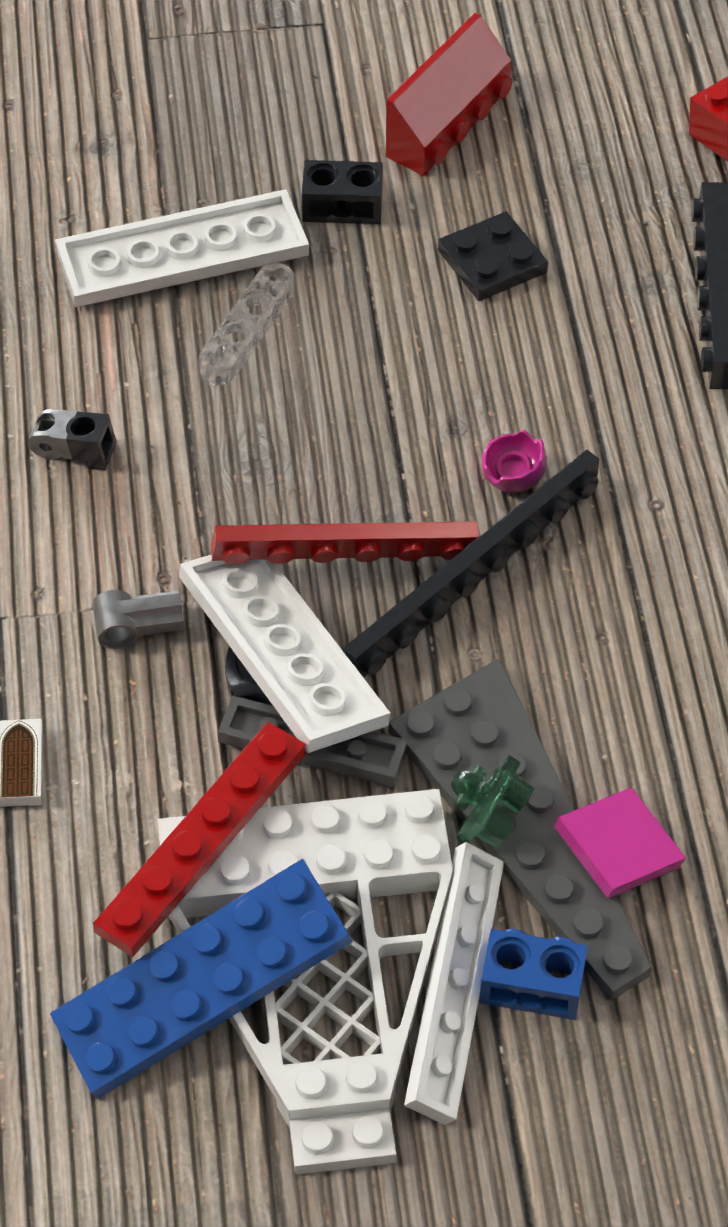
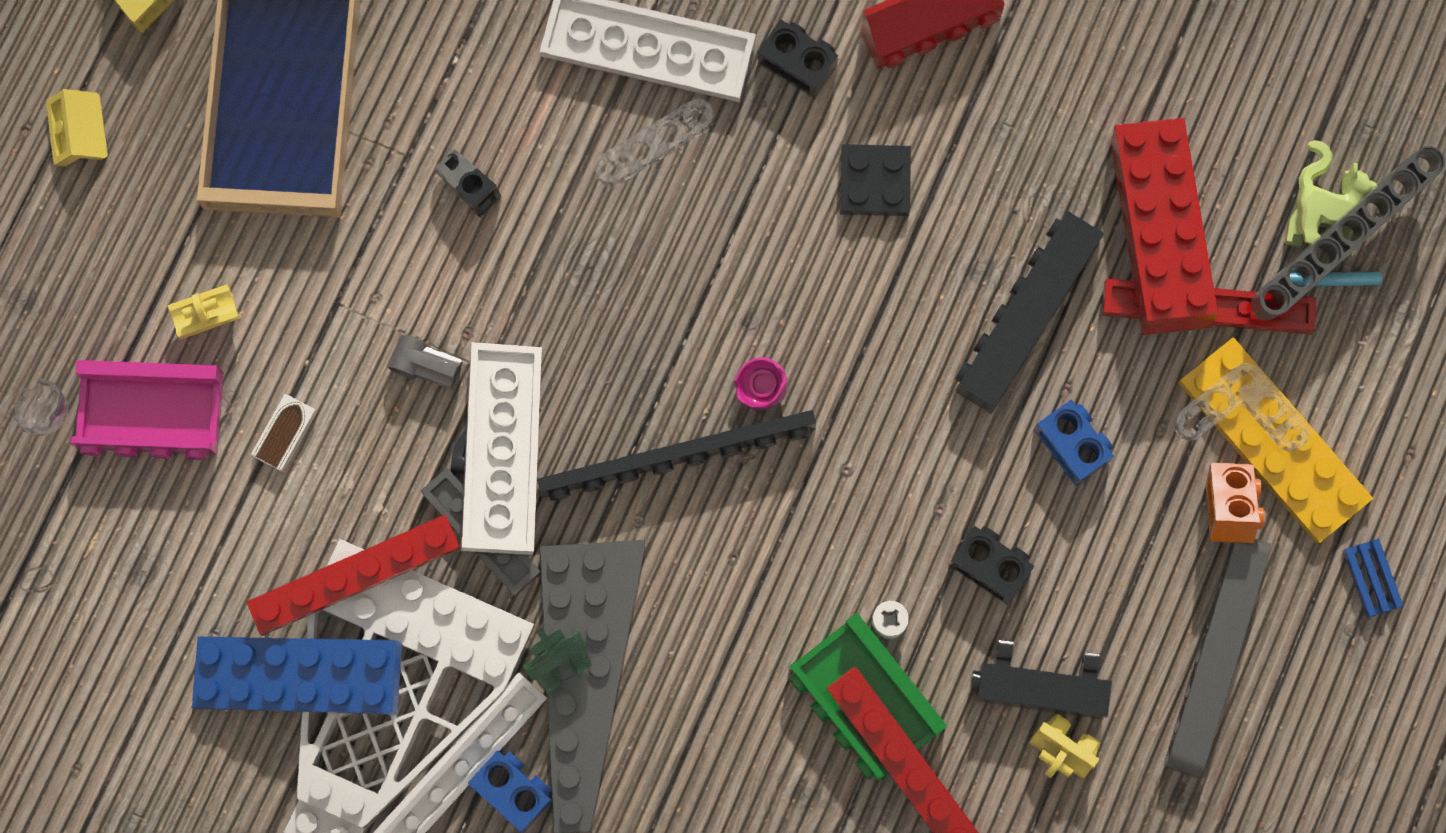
camera: 35 degrees right, 25 degrees up
red plate [210,521,479,565] -> none
dark pink tile [554,787,686,899] -> none

